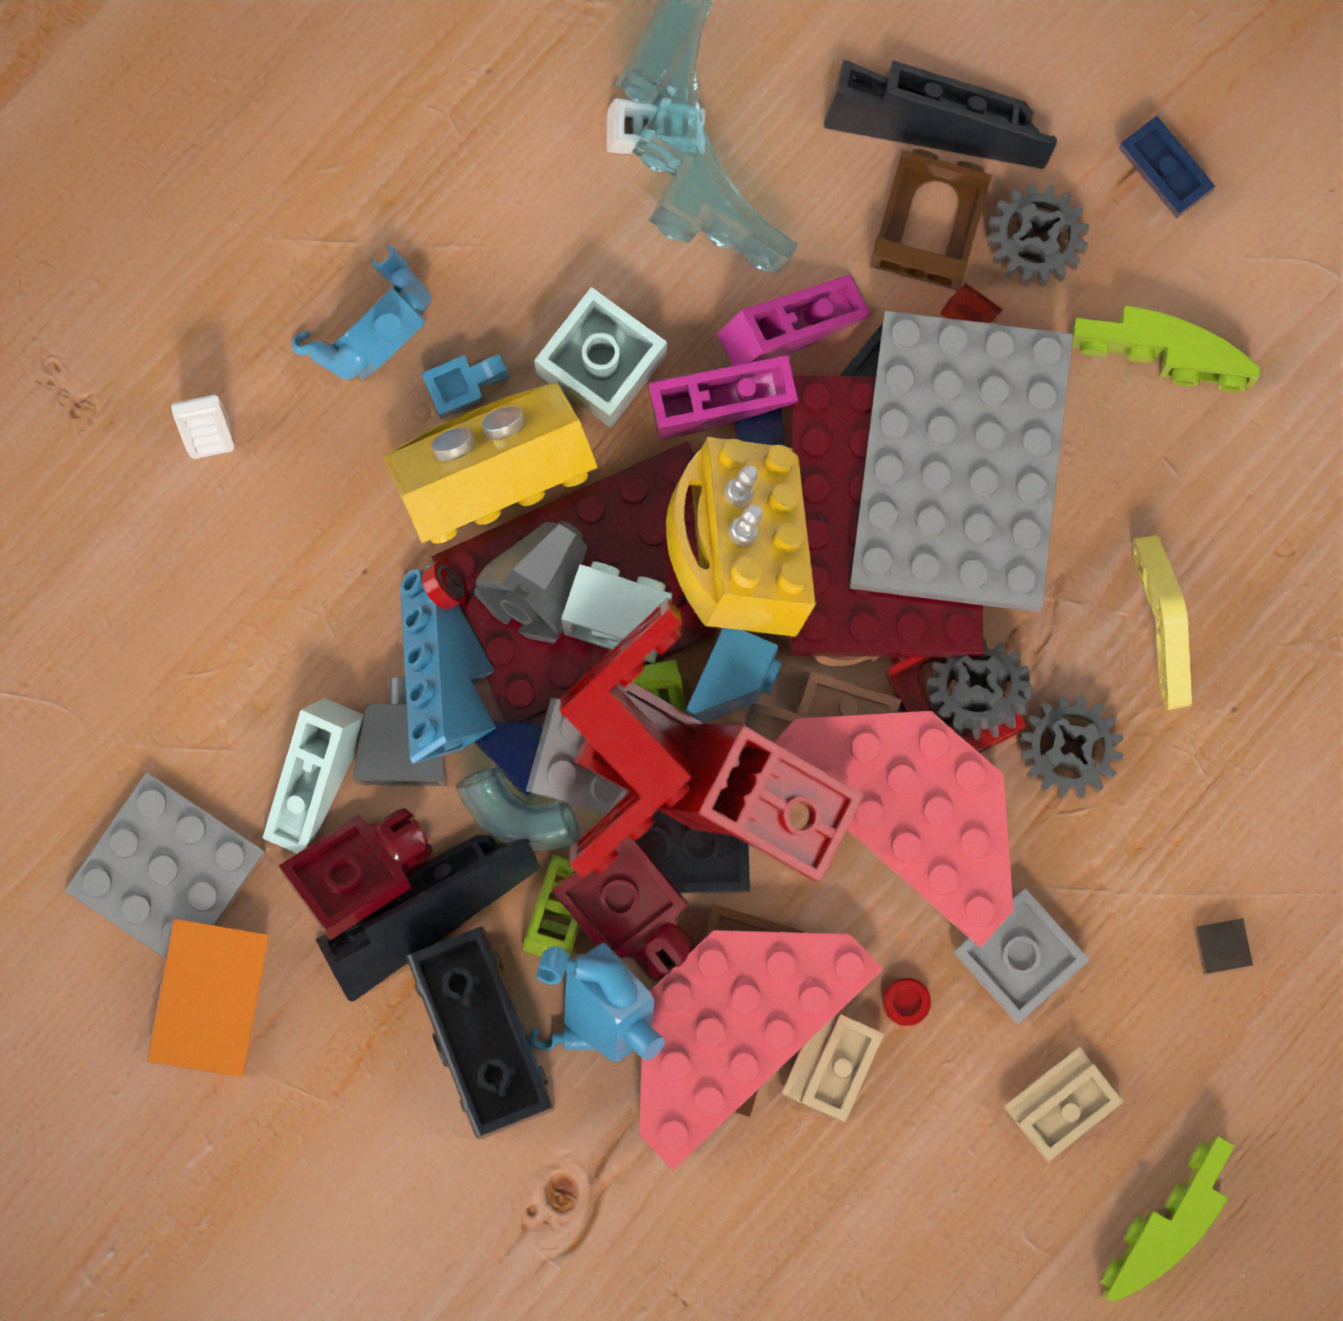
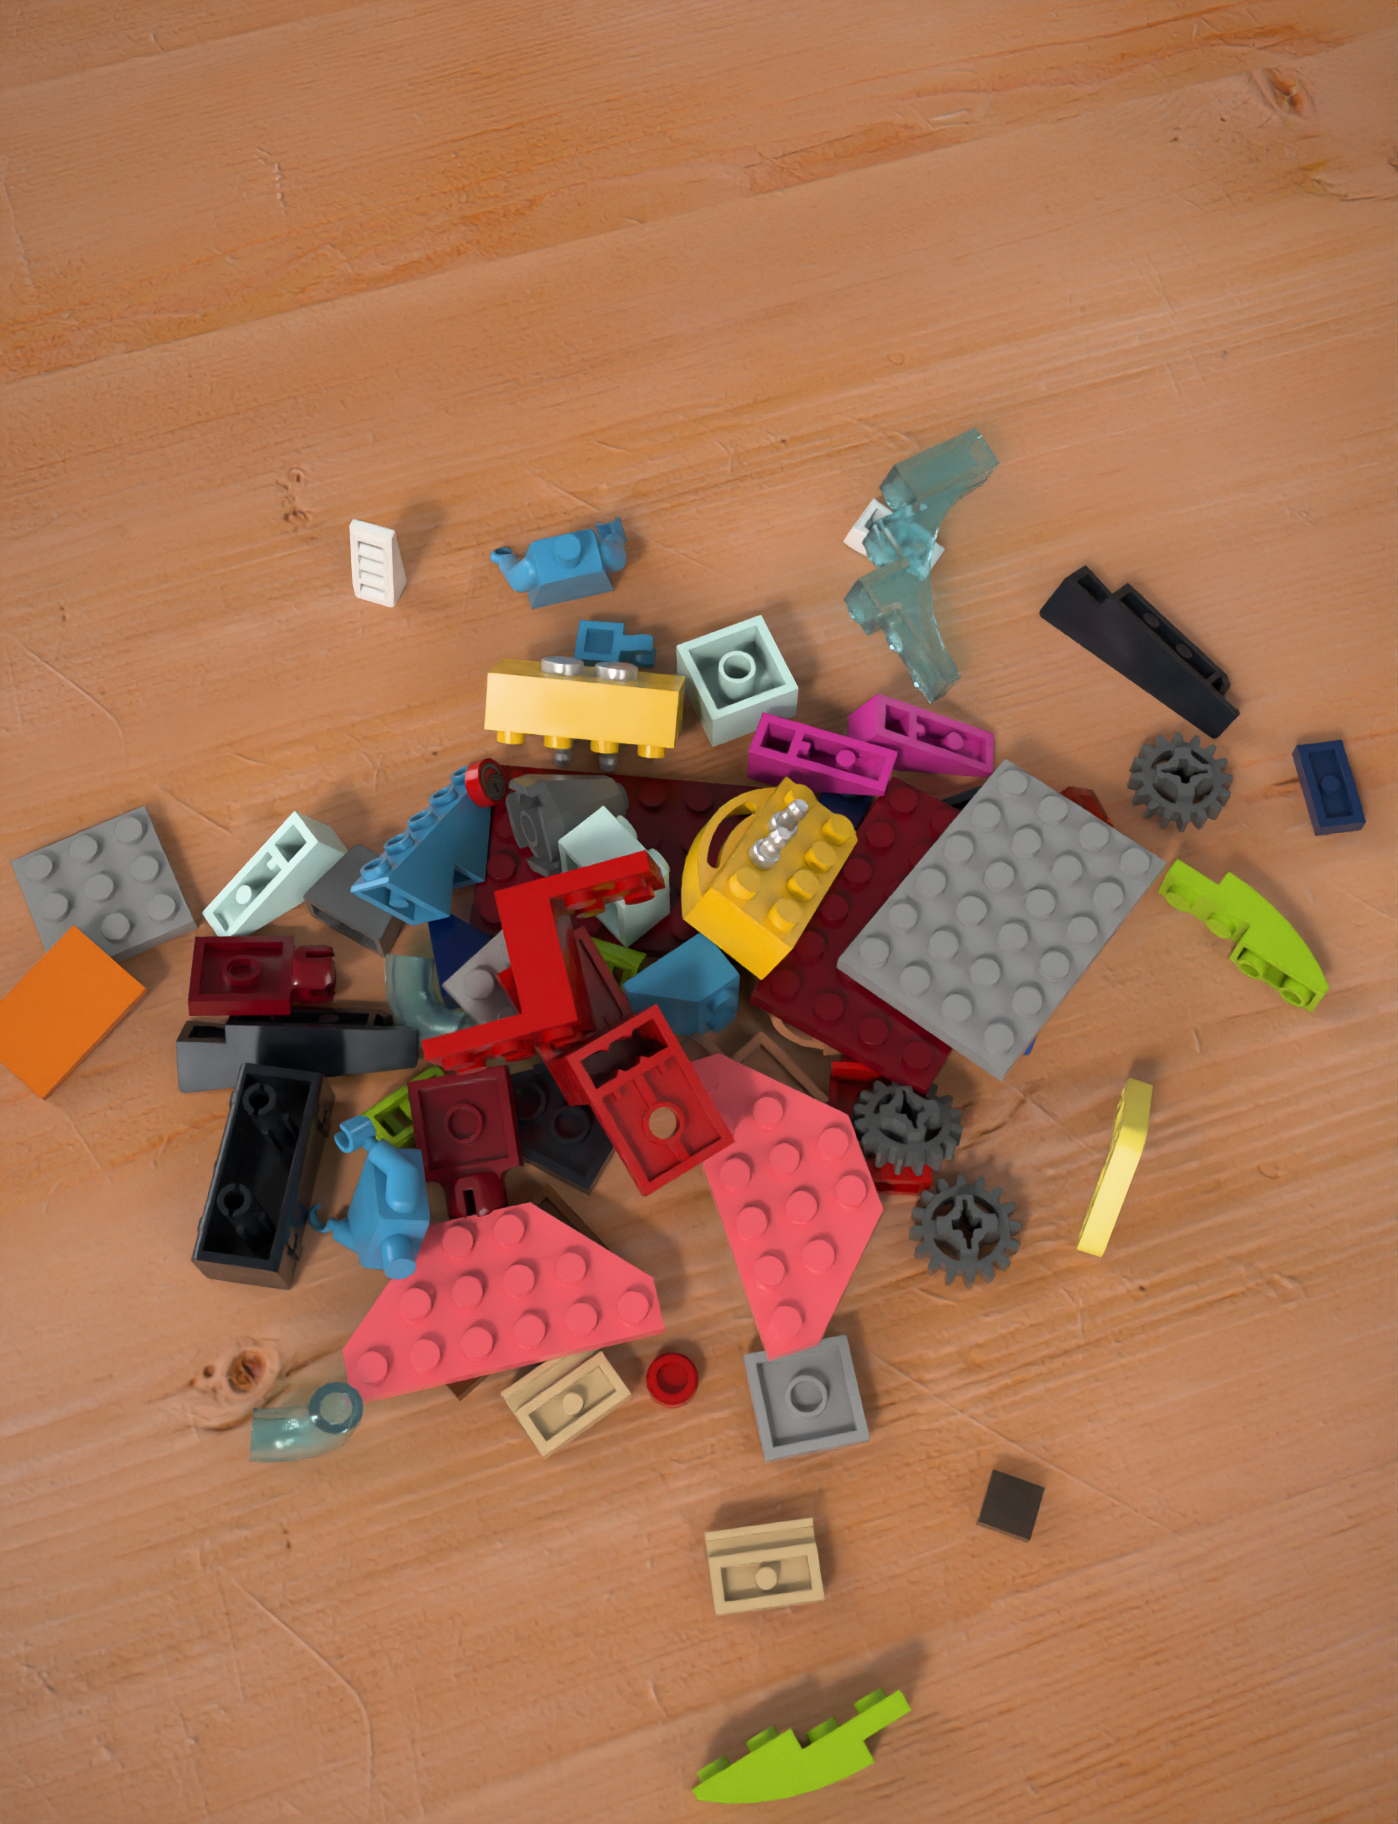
camera: 30 degrees right, 15 degrees down
reddish brown panel [870,149,992,291] -> none
none -> clear light blue cylinder [249,1382,364,1463]

